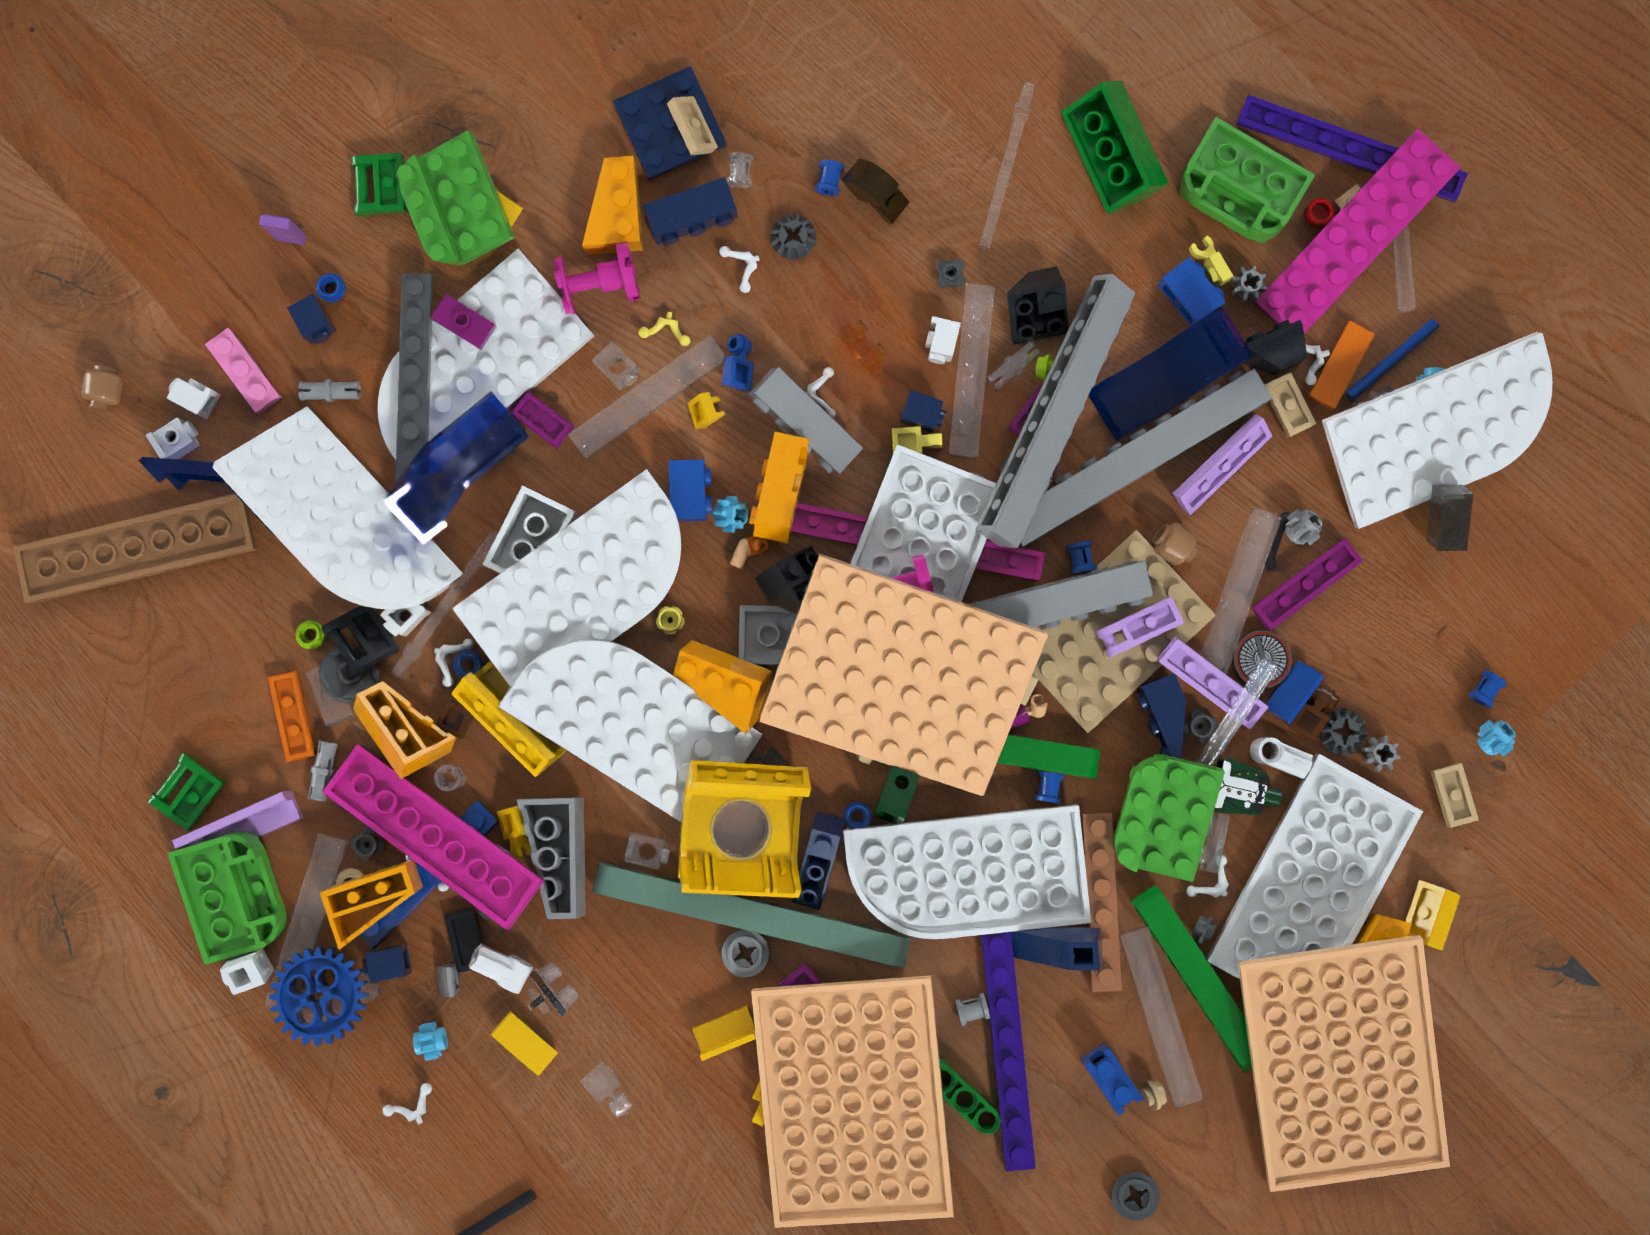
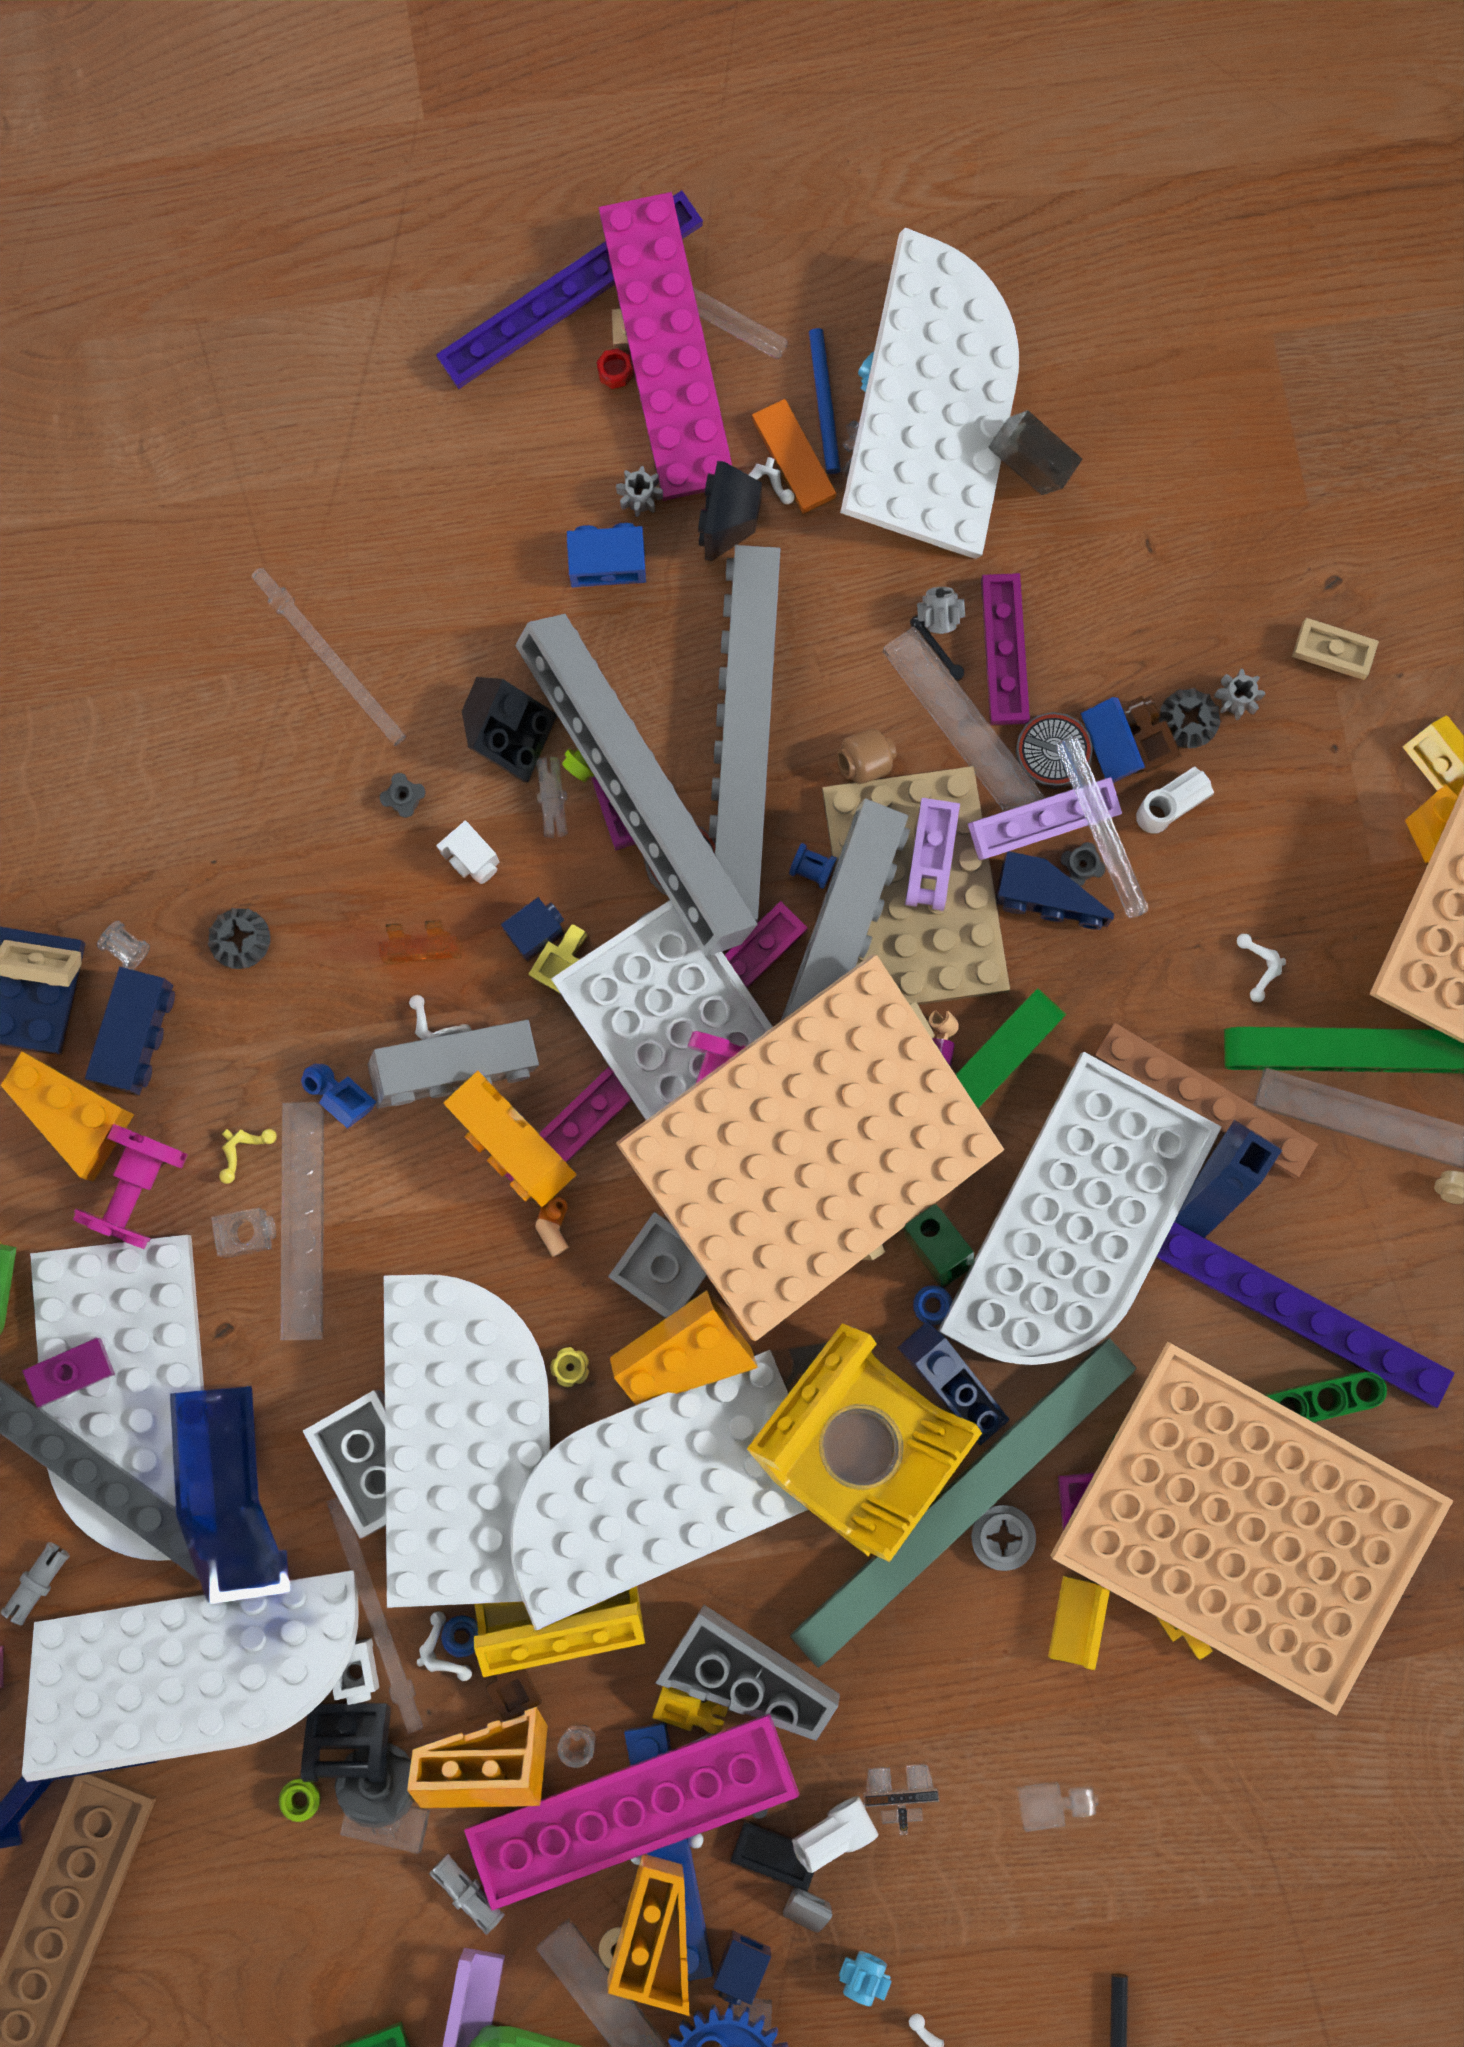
camera: 55 degrees left, 5 degrees down
orange tile [267,670,317,763] -> none
dark grey plate [349,827,385,862] -> none
yellow slope [491,1011,558,1076] -> none
magenta plate [510,391,575,450] -> none
clear brick [623,831,671,869] -> none
blue brick [669,460,712,522] -> none
yellow tile [687,392,725,430] -> none
medium azure gear [712,496,748,533] -> none
white piece [719,246,759,293] -> none
black slope [755,546,818,614] -> none
blue bush [814,160,845,197] -> none
dark brown brick [841,158,910,224] -> none
clear plate [948,283,995,459] -> none
light grey bush [955,993,990,1026] -> none
blue bush [1034,770,1065,804] -> none
green slope [1061,81,1169,214] -> none
blue brick [1080,1042,1144,1115] -> none
clear blue windscreen [1088,306,1253,441] -> none
bright green plate [1113,754,1225,882] -> none
lavender plate [1173,414,1272,515] -> none
bright green plate [1179,117,1315,243] -> none
light yellow plate [1189,236,1233,288] -> none
dark grey plate [1192,915,1217,944] -> none
clear plate [1199,812,1230,874] -> none
white plate [1206,754,1423,979] -> none
torso [1214,756,1282,815] -> none
tan plate [1265,372,1316,438] -> none
blue bush [1468,670,1507,709] -> none
medium azure gear [1477,719,1516,757] -> none

